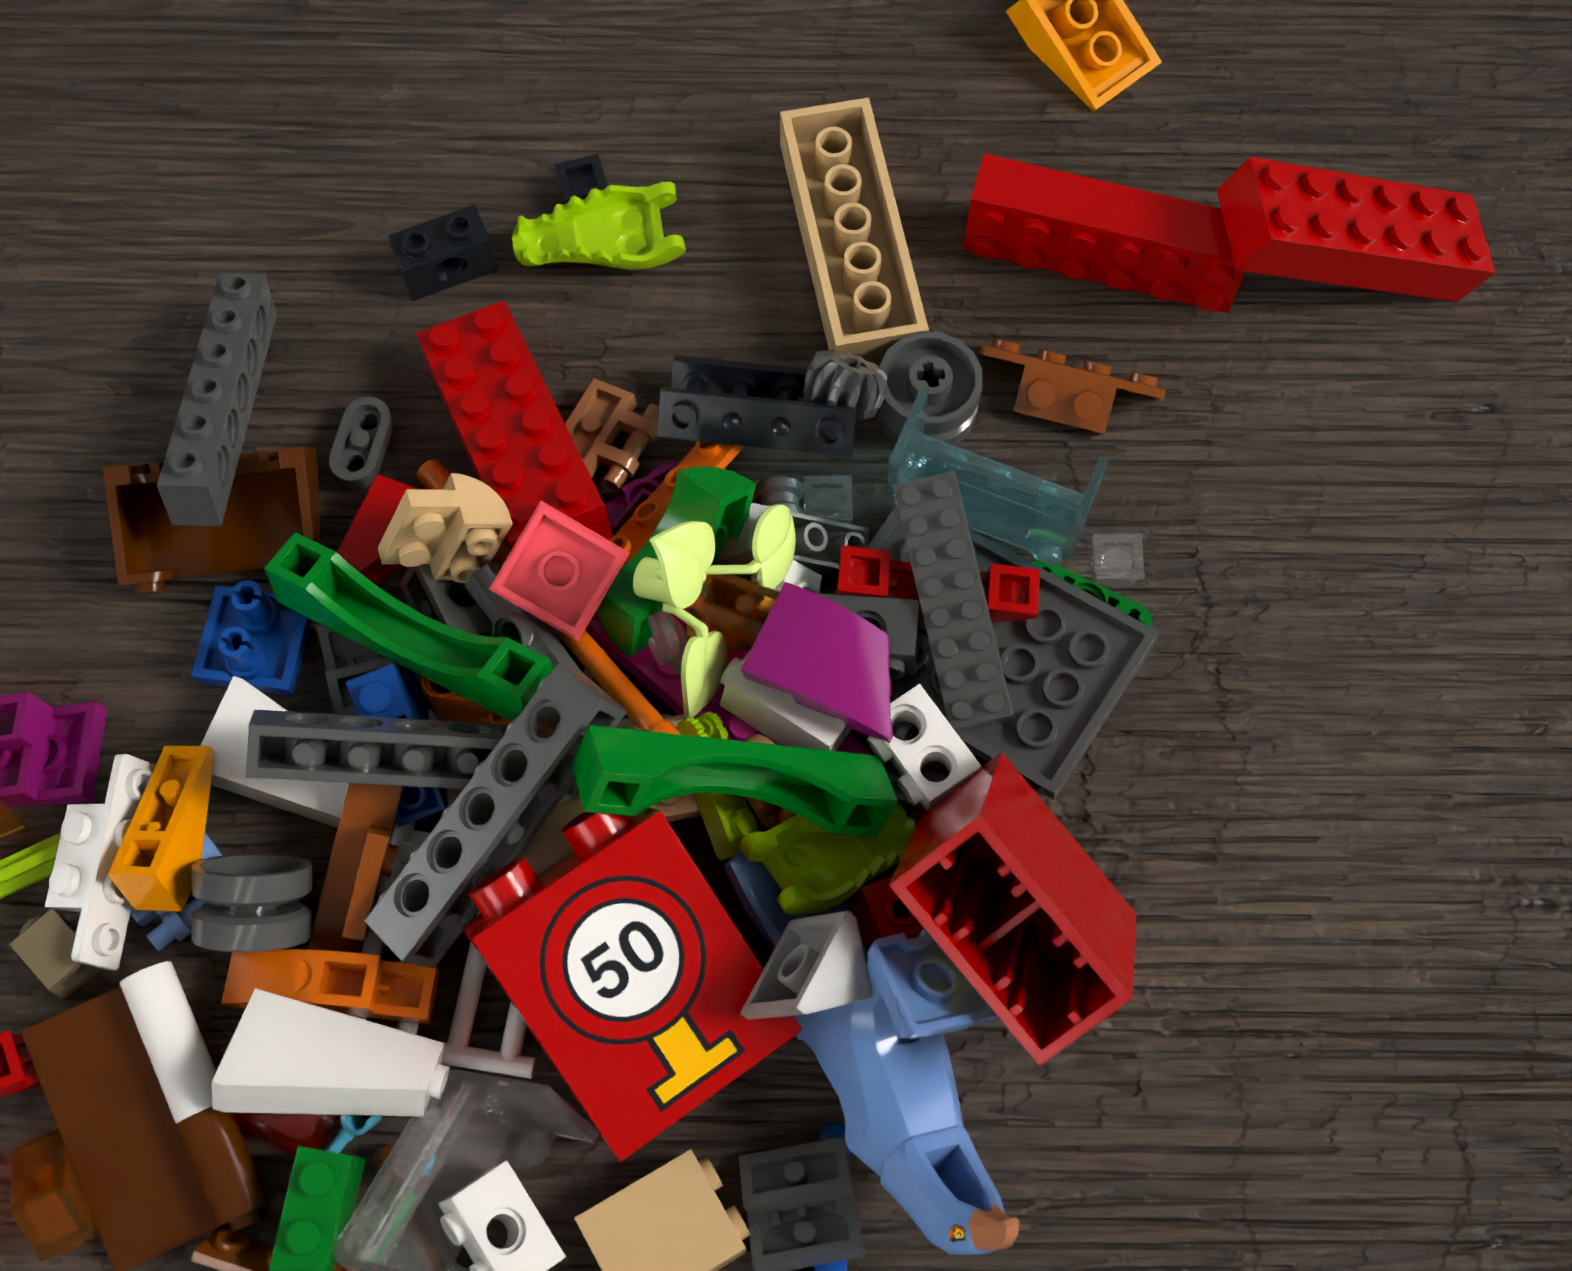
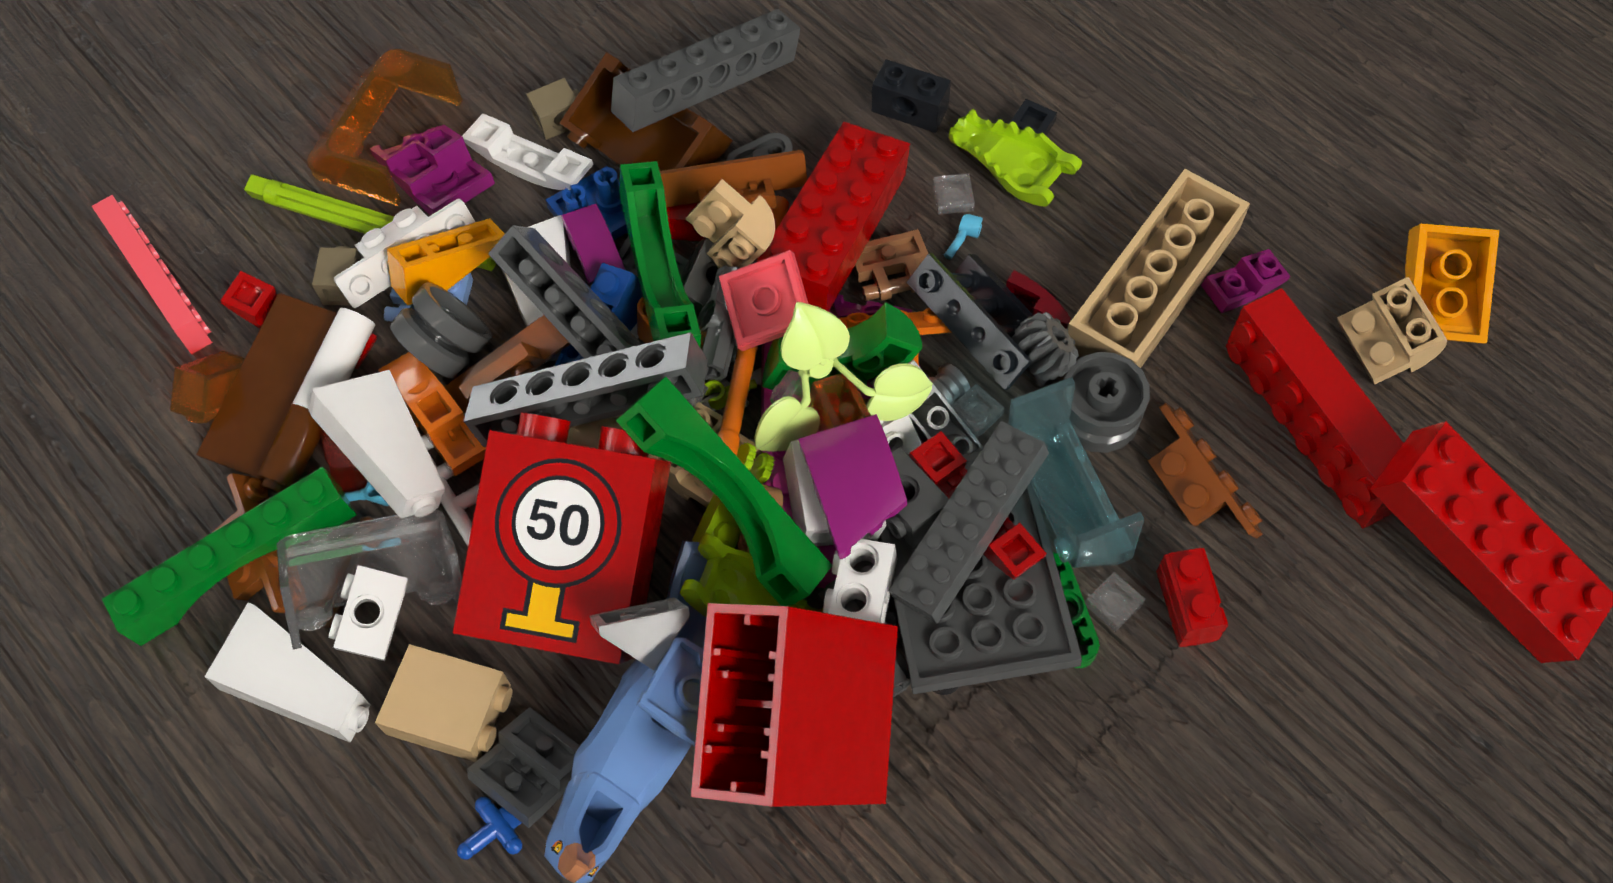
camera: 50 degrees right, 5 degrees down
none -> white slope [462,113,594,190]
none -> dark tan brick [526,78,580,140]
none -> magenta slope [561,204,625,284]
none -> dark orange bracket [660,150,807,209]
none -> clear plate [933,173,975,215]
none -> medium azure hand [944,214,983,260]
none -> dark red slope [1006,270,1071,329]
none -> red brick [1156,548,1228,647]
none -> magenta slope [1201,249,1290,313]
none -> tan brick [1337,277,1447,385]

